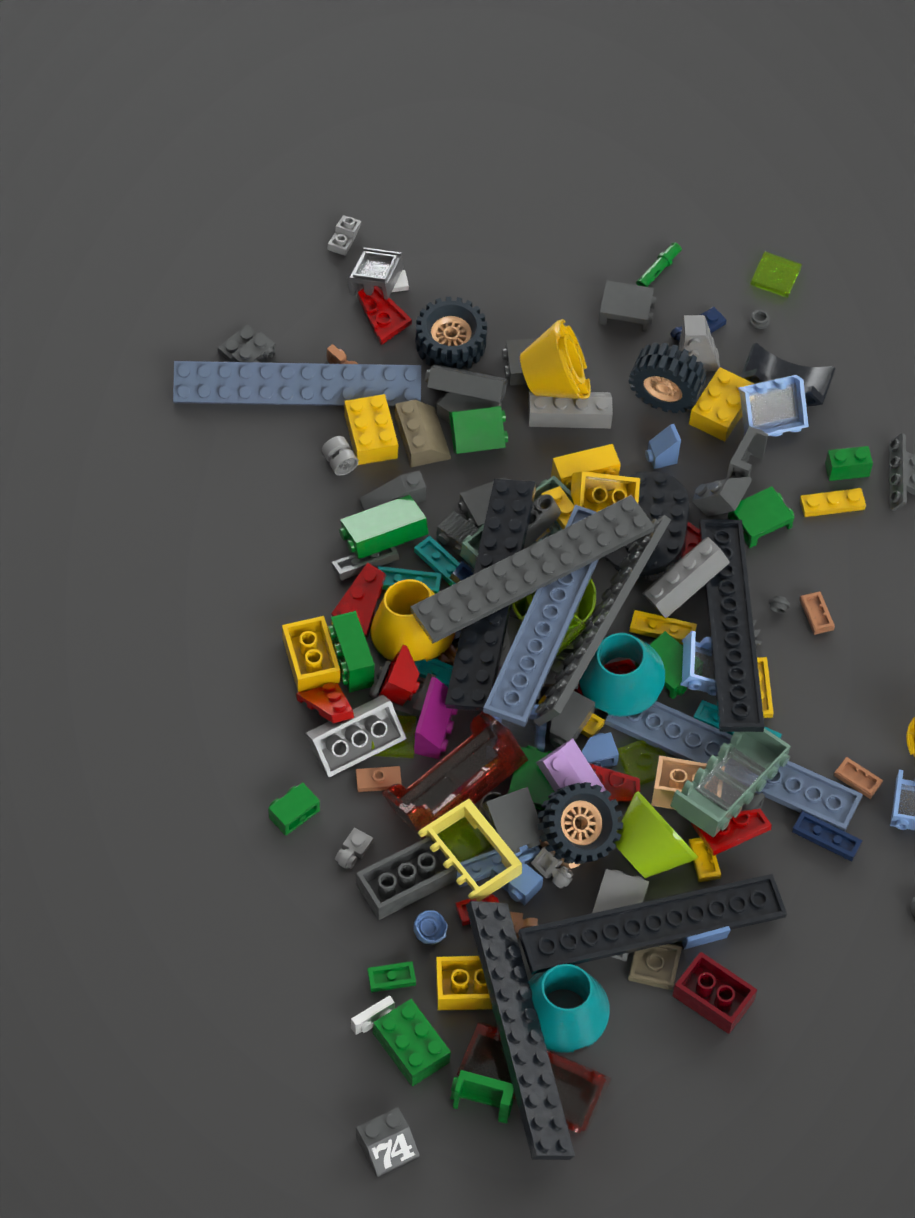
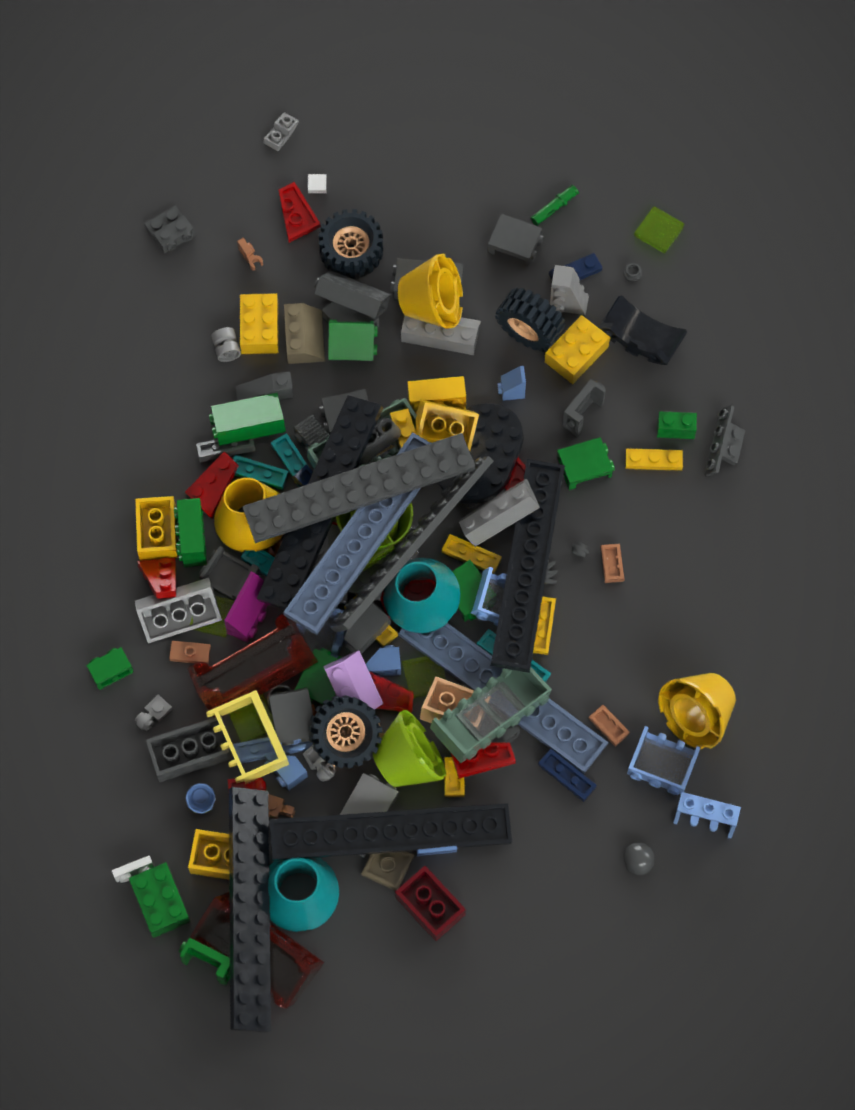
camera: 15 degrees right, 10 degrees up
sand blue plate [173,361,421,407] -> none
flat silver window [347,248,404,299] -> none
dark grey slope [356,1107,420,1177] -> none
green plate [367,961,416,992] -> none
red slope [379,644,420,706] -> none
dark grey slope [692,477,752,517] -> none
window [738,375,809,437] -> none

